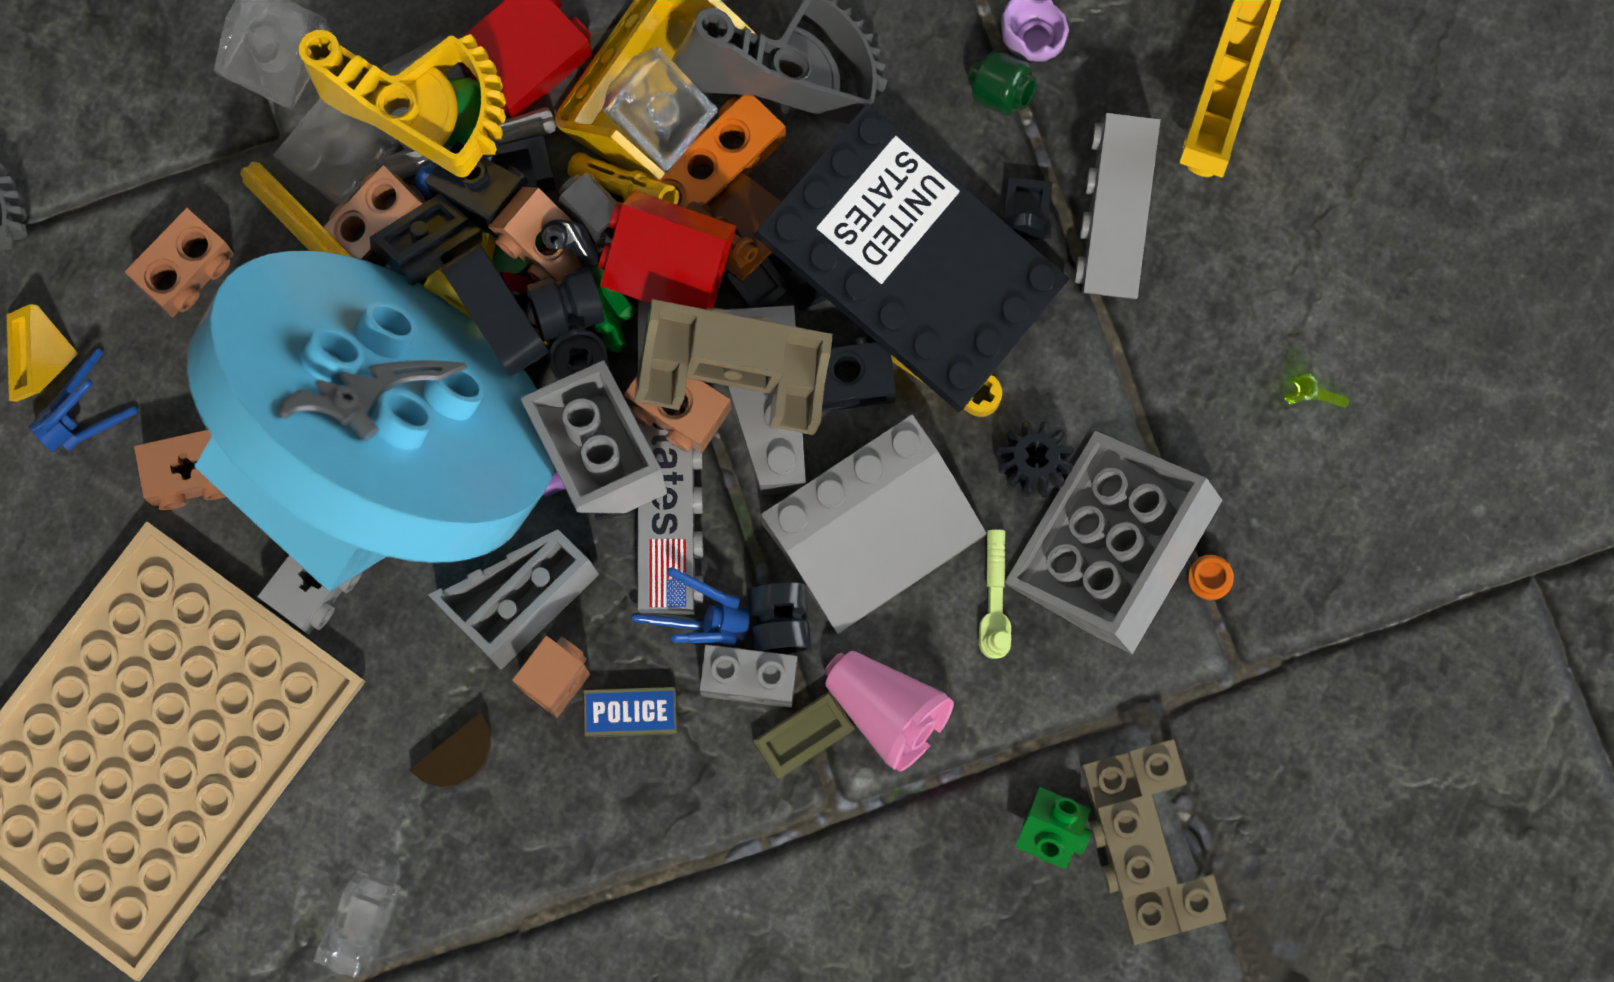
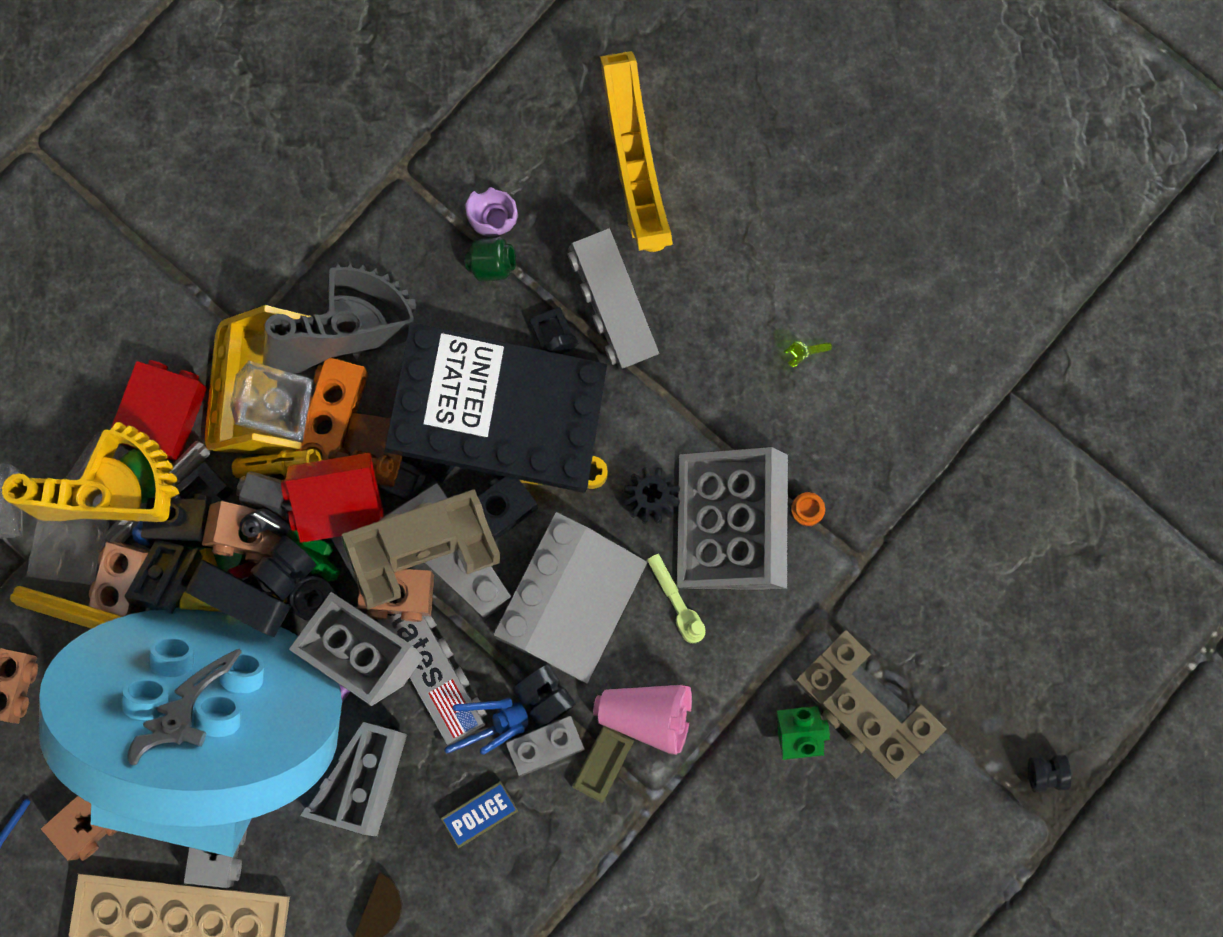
camera: 30 degrees left, 0 degrees up
nougat brick [512,636,590,718] -> none

